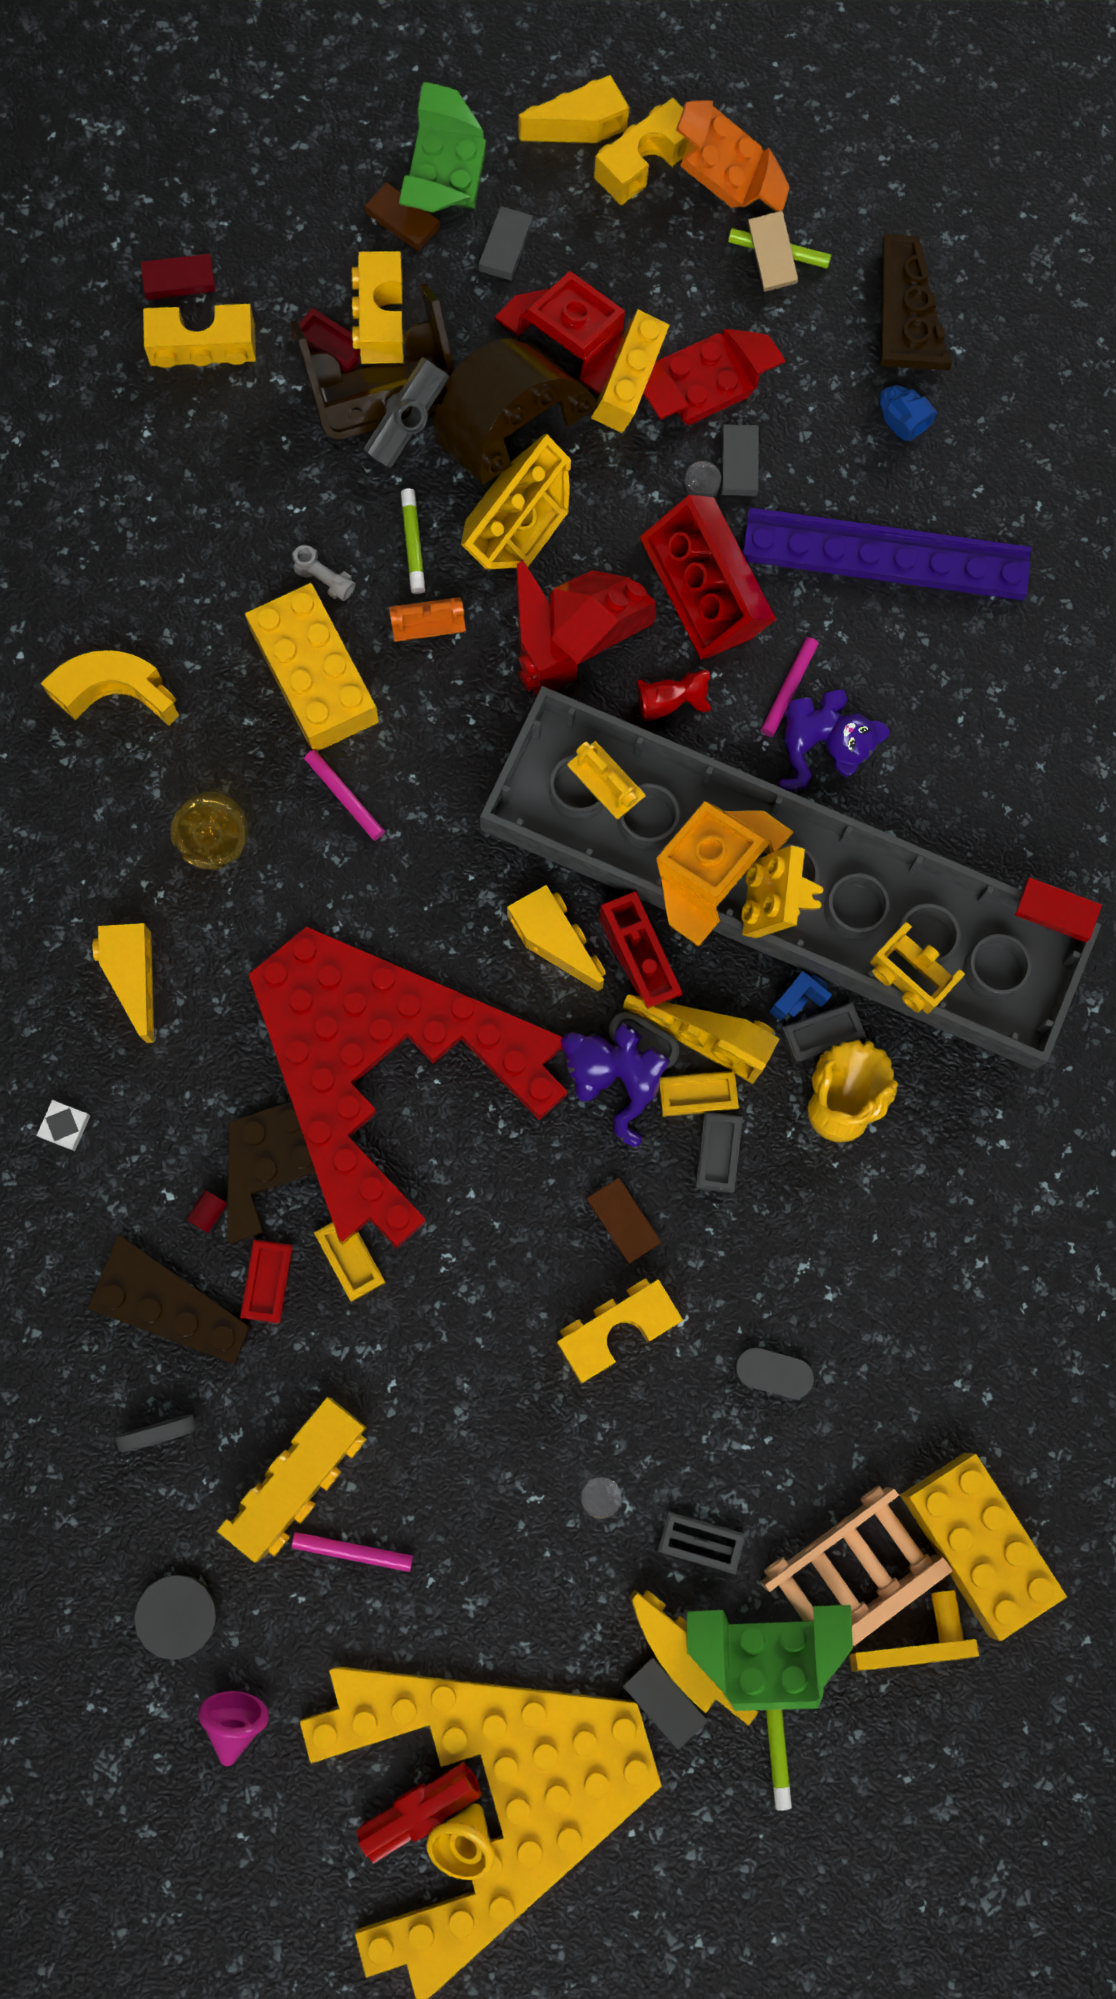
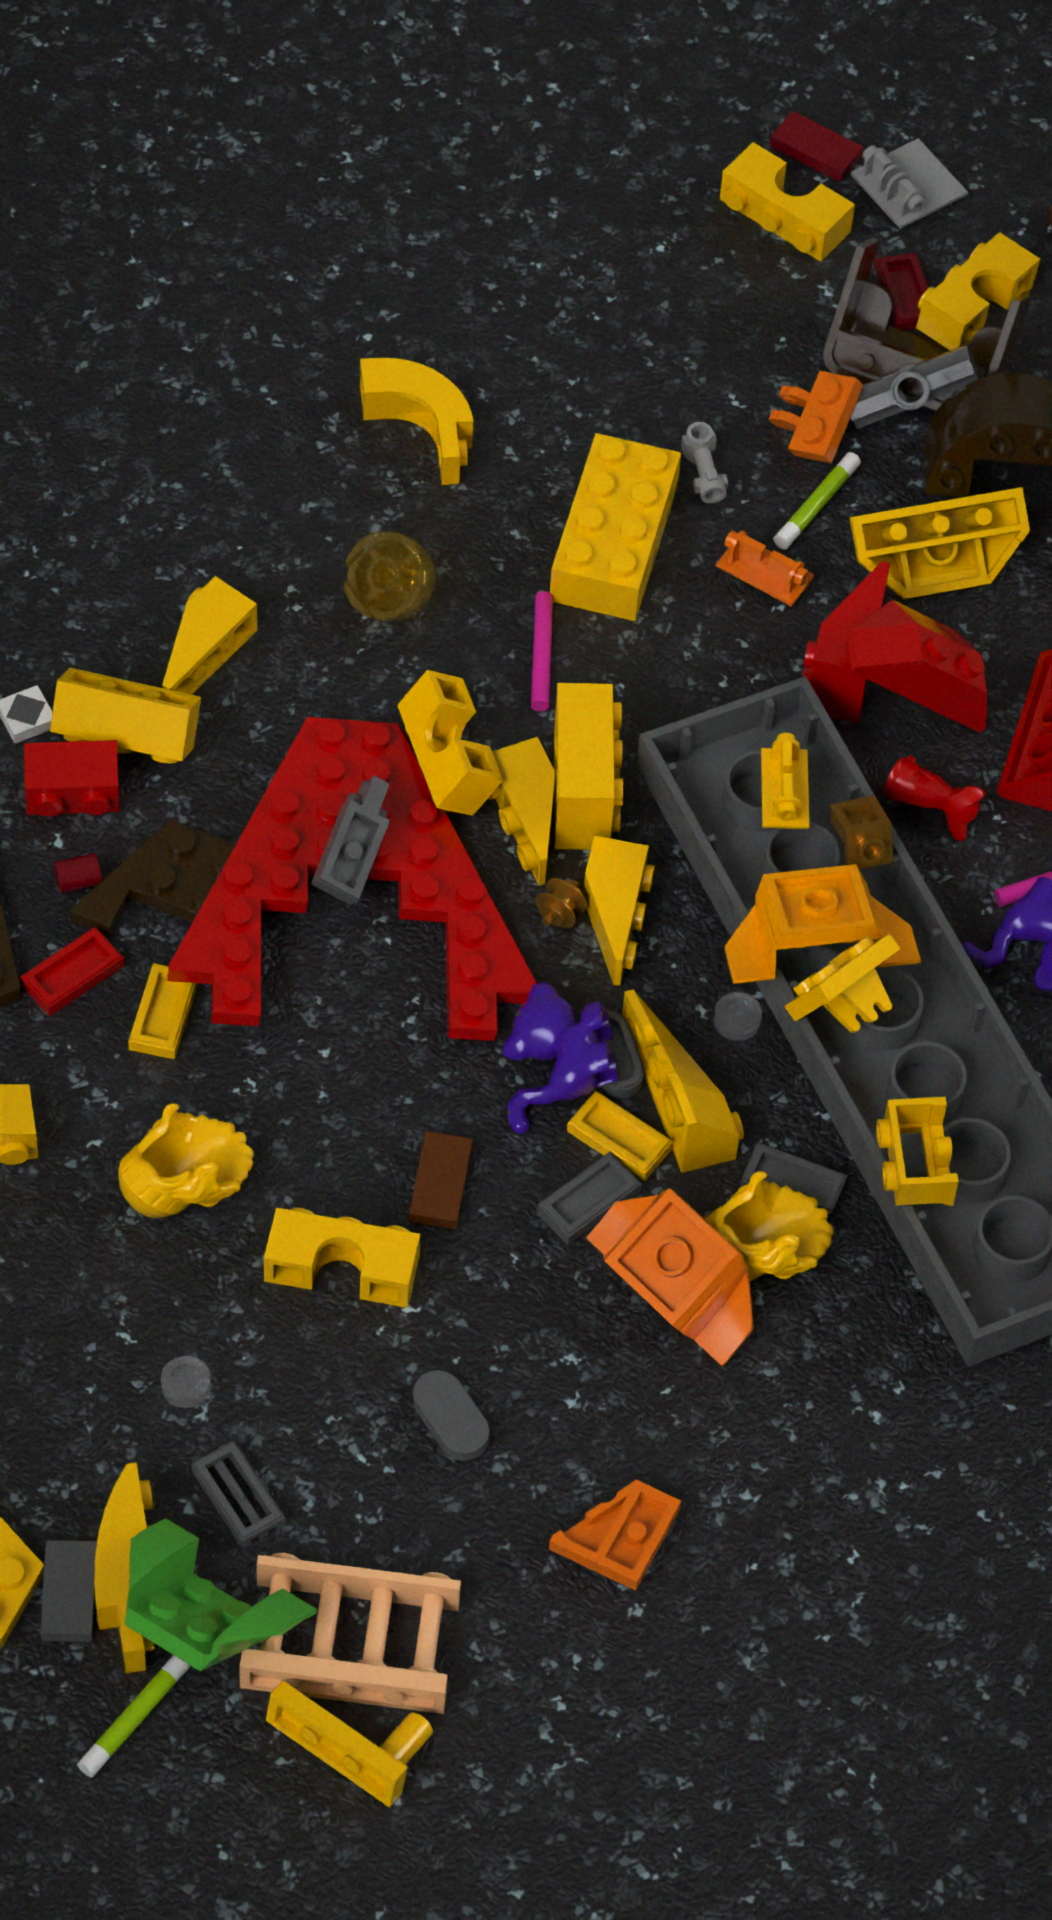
camera: 45 degrees right, 20 degrees down
red slope [598,891,683,1009] -> none
blue bracket [769,971,832,1022] -> none
yellow brick [900,1453,1067,1642] -> none
none -> red brick [24,740,119,817]
none -> yellow brick [50,668,201,764]
none -> yellow hair [118,1103,254,1218]
none -> dark grey hinge [311,776,390,905]
none -> yellow arch [397,670,504,816]
none -> yellow slope [488,737,555,886]
none -> pearl gold wheel [535,878,587,928]
none -> orange wing [549,1480,681,1591]
none -> yellow brick [554,683,623,850]
none -> orange piece [586,1188,753,1367]
none -> clear tile [714,992,762,1041]
none -> orange hinge [768,371,863,463]
none -> pearl gold bracket [829,796,893,870]
none -> light grey hinge [850,138,968,229]

